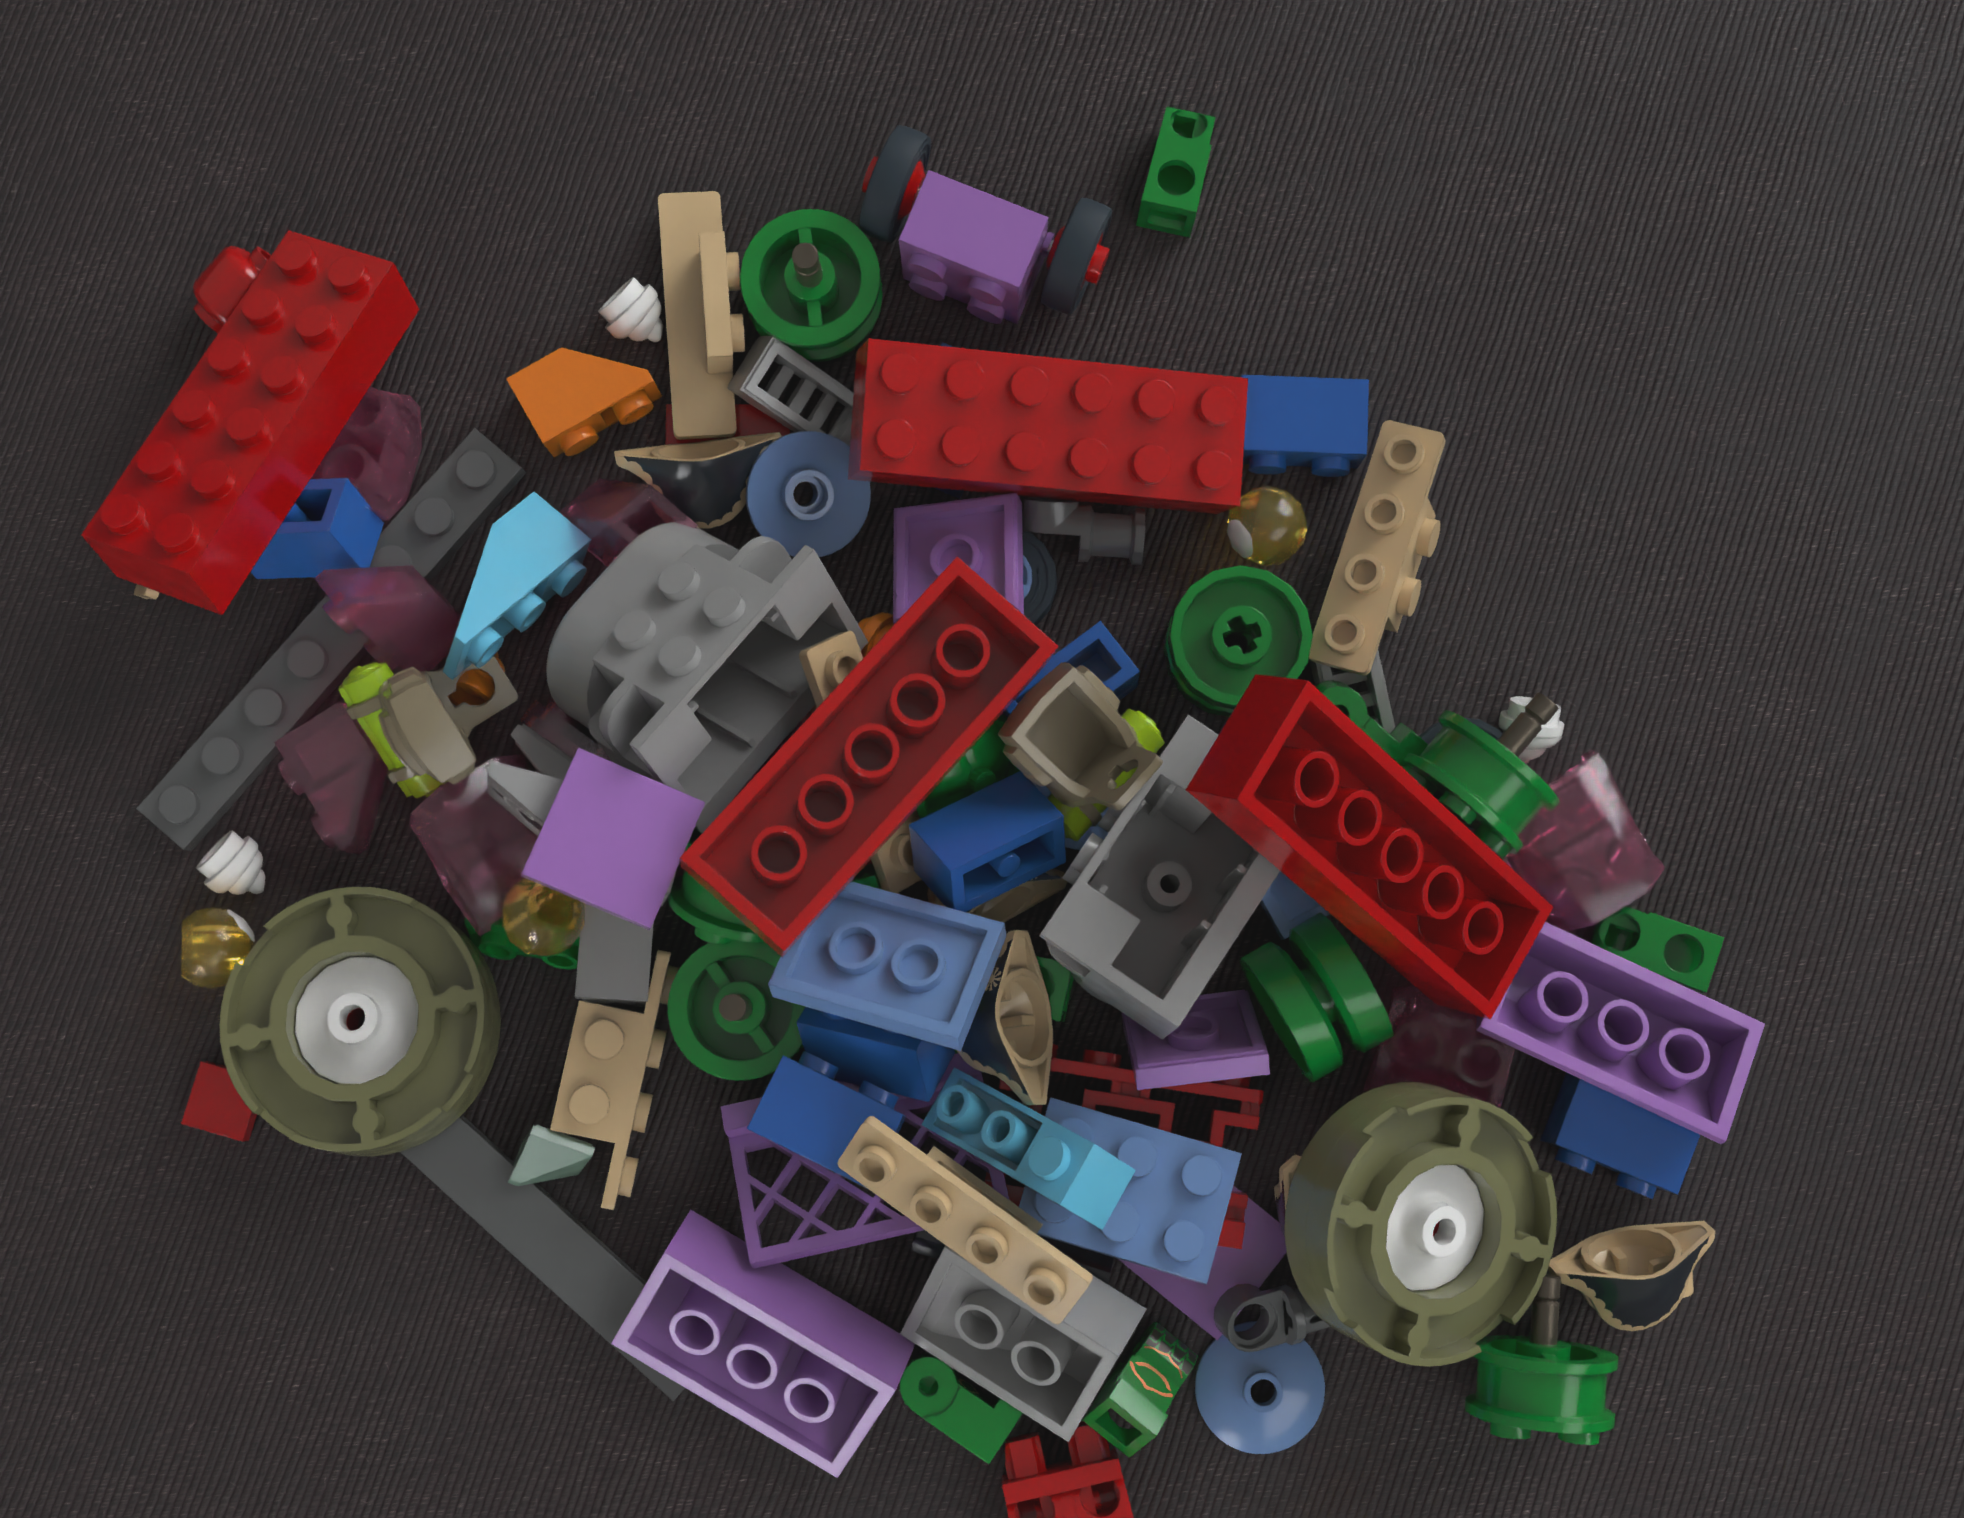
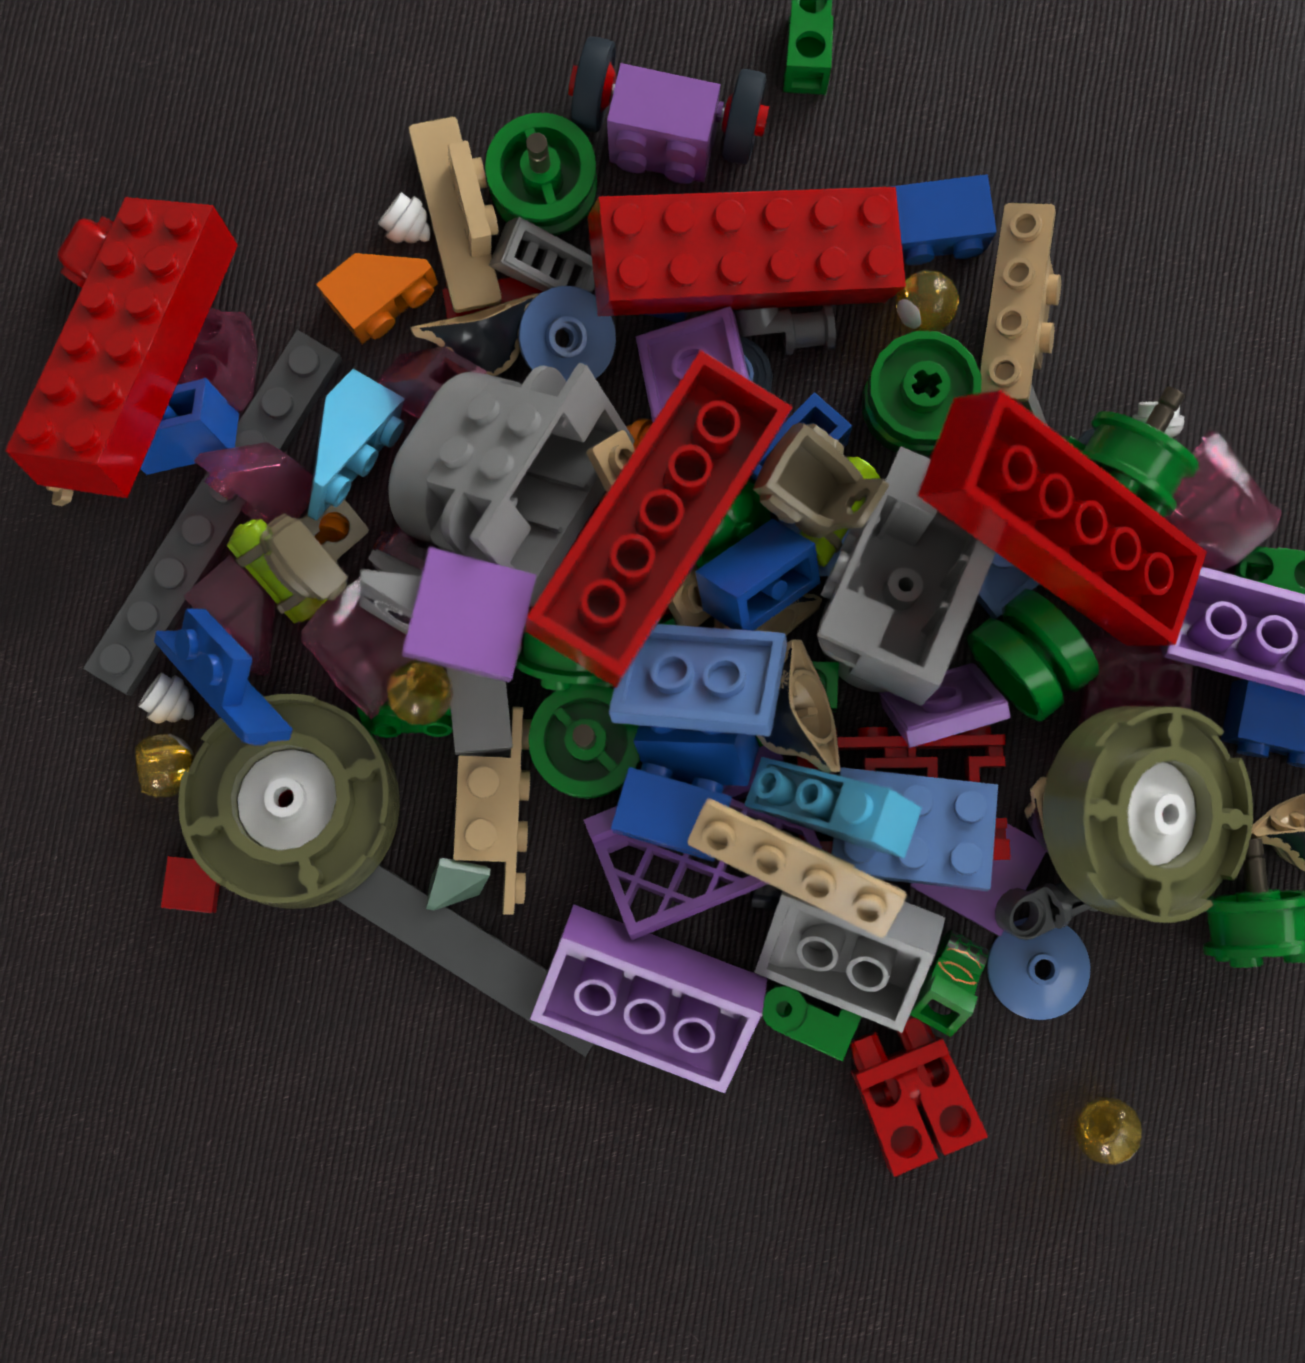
camera: 10 degrees left, 0 degrees up
none -> blue bracket [154,609,293,745]

